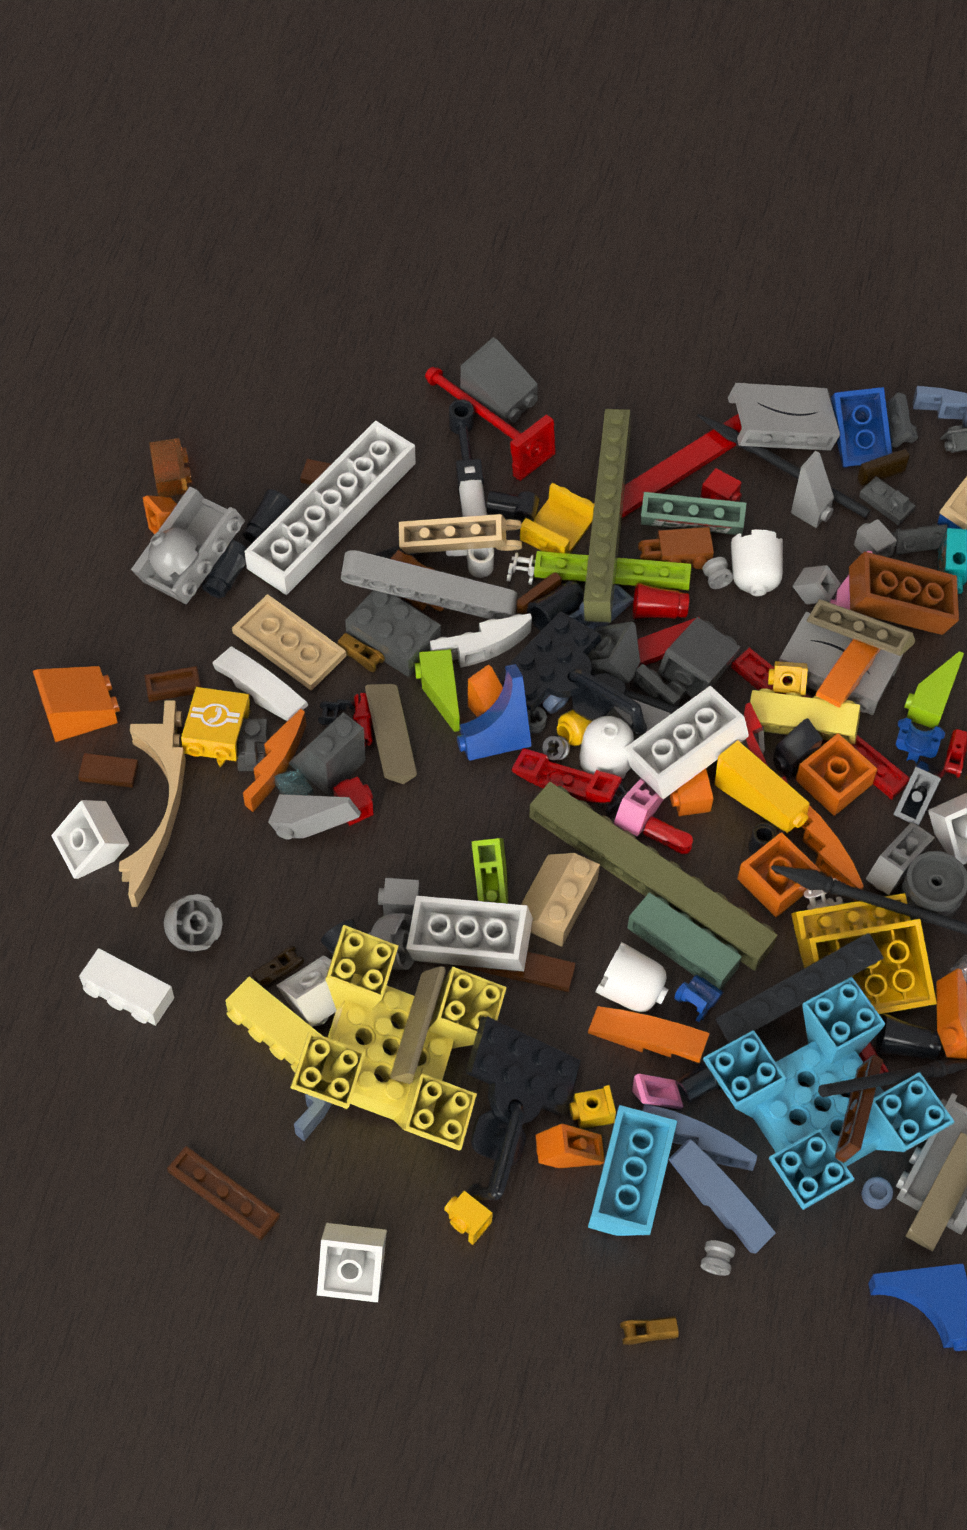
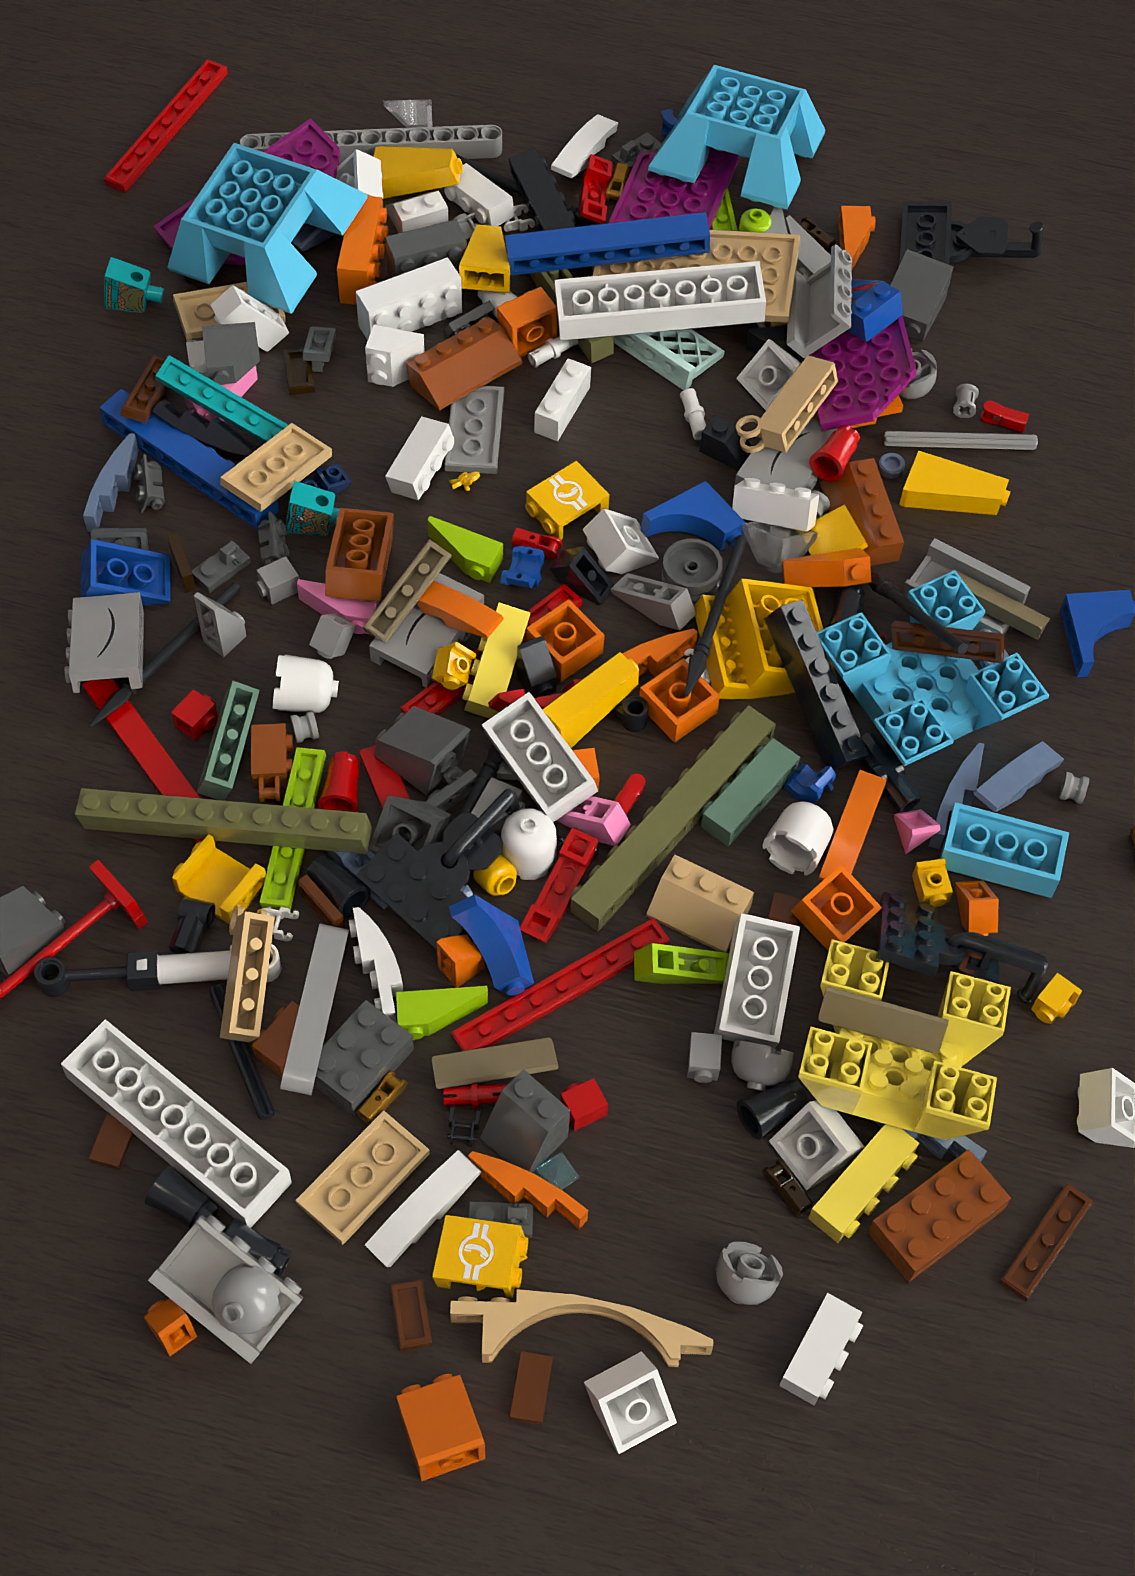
camera: 90 degrees left, 0 degrees up
clear orange brick [149,438,192,497] -> none
light grey slope [268,794,361,839] -> none
flat silver bush [542,736,570,760] -> none
none -> red tile [451,917,670,1051]
none -> orange brick [791,864,882,952]
none -> dark orange brick [867,1149,1011,1283]

